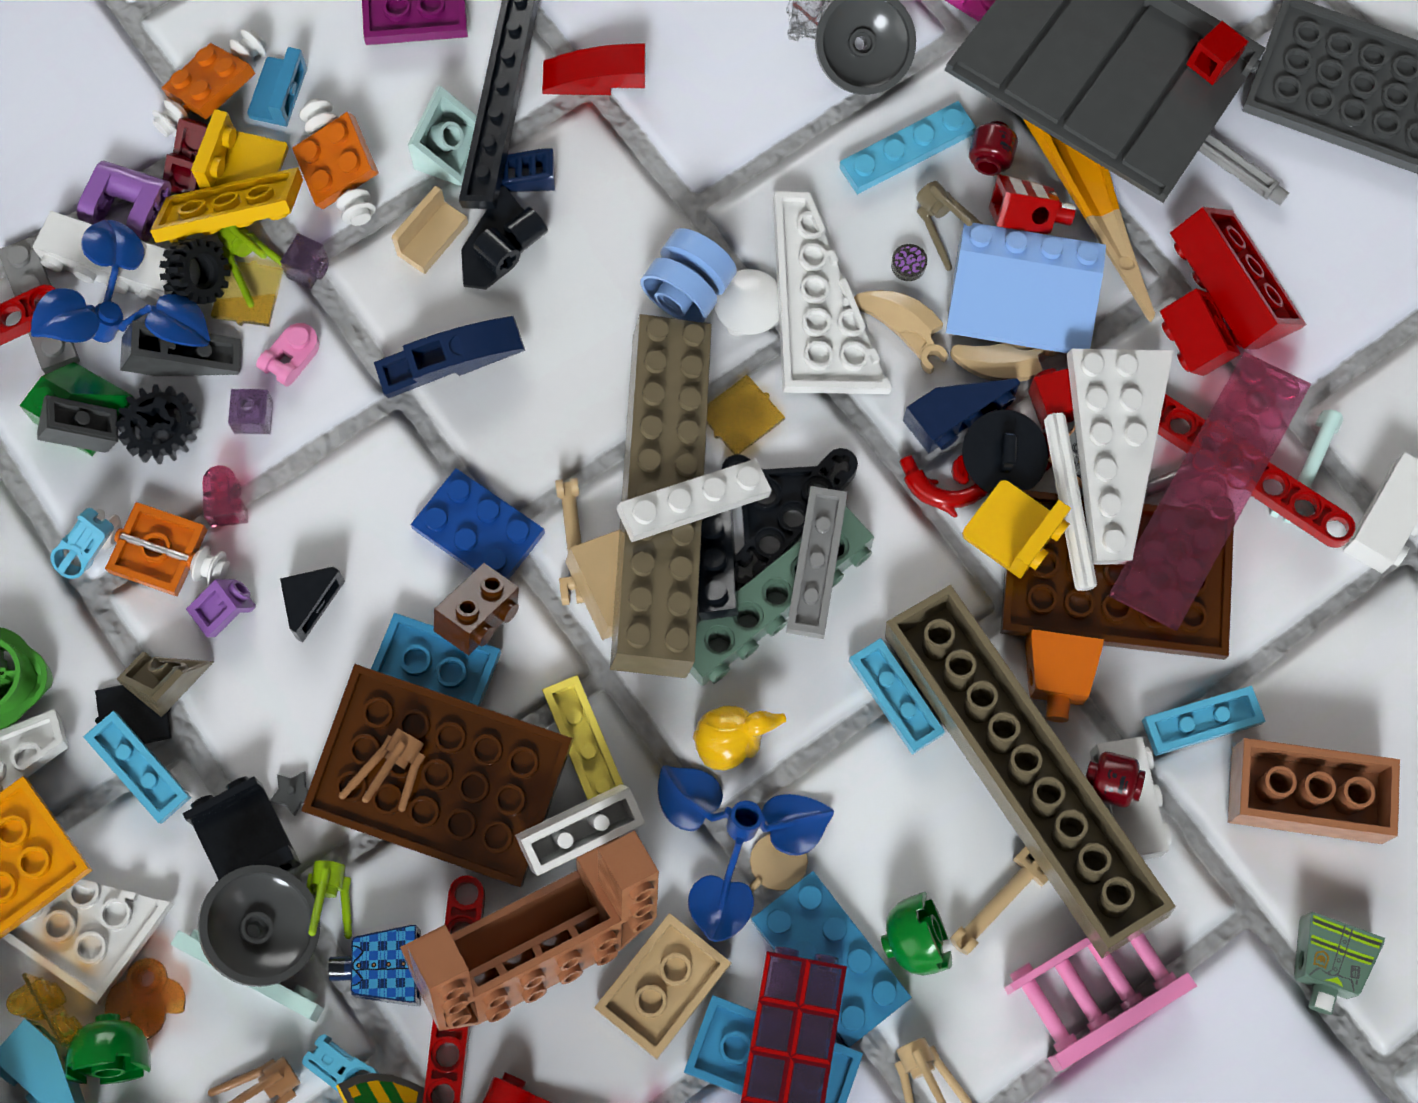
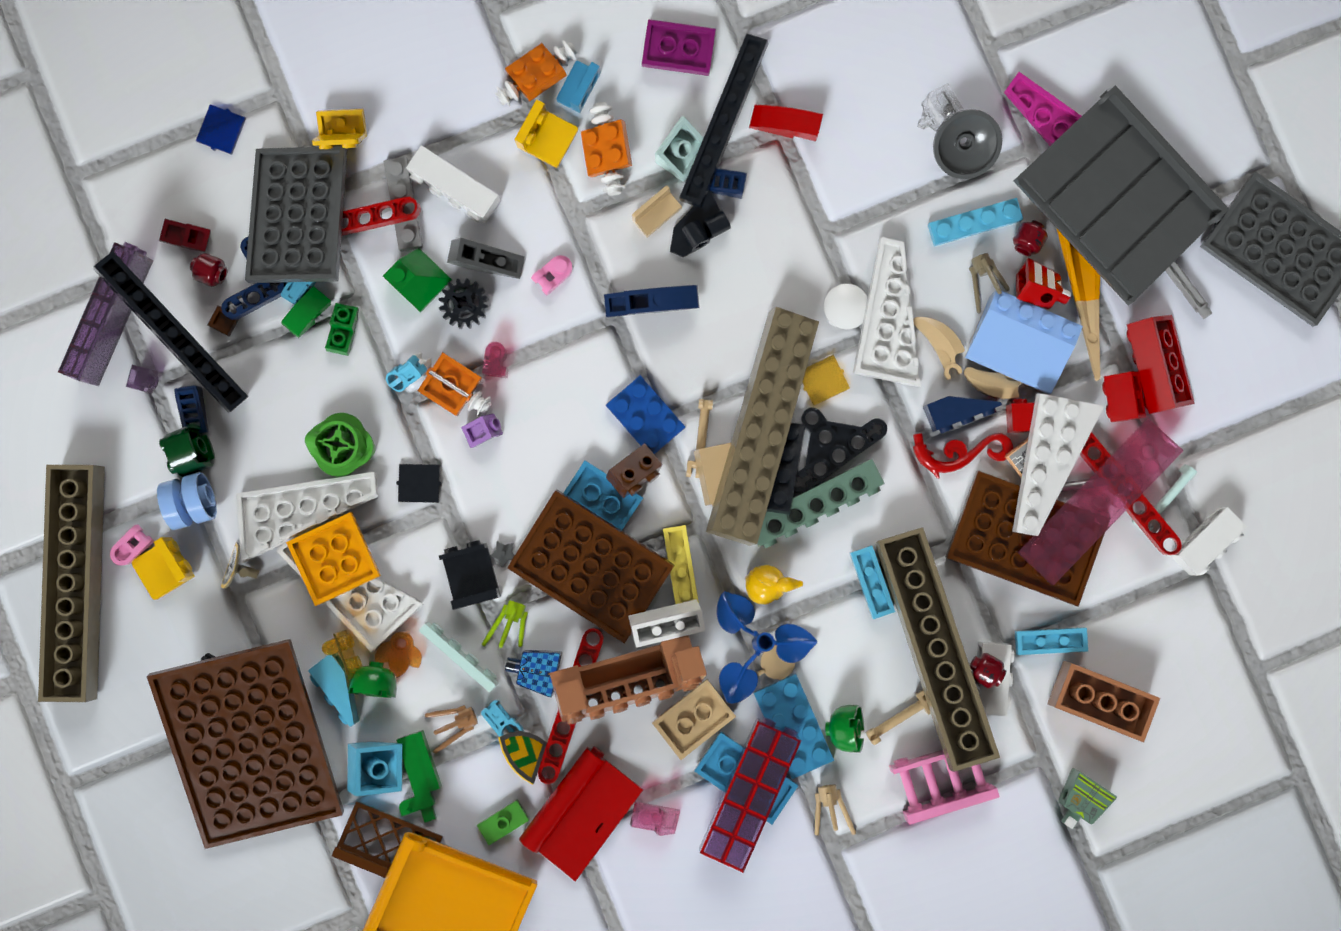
camera: 15 degrees right, 15 degrees up
blue plant [31,220,210,347] -> none
dark grey slope [37,395,118,453] -> none
medium lavender connector [77,160,171,242] -> none
medium azure plate [83,711,192,824] -> none
dark tan slope [117,651,214,717] -> none
yellow plate [150,167,303,243] -> none
black tyre [159,238,230,304] -> none
dark red slope [163,117,208,194] -> none
dark grey dish [197,865,320,987] -> none
clear yellow piece [211,261,283,327] -> none
lime plant [218,225,290,308] -> none
clear purple plate [228,389,273,434] -> none
clear purple plate [280,233,329,289] -> none
black slope [280,567,345,643] -> none
medium nougat plant [339,728,426,812] -> none
white plate [617,459,772,542] -> none
light blue wheel [640,228,737,323] -> none
light grey plate [786,486,848,639] -> none
clear smoke tile [891,244,927,281] -> none
black shield [962,410,1049,494] -> none
yellow bracket [962,480,1071,579] -> none
orange torso [1025,629,1104,723] -> none
white axle [1044,413,1097,591] -> none
red brick [1186,21,1249,86] -> none

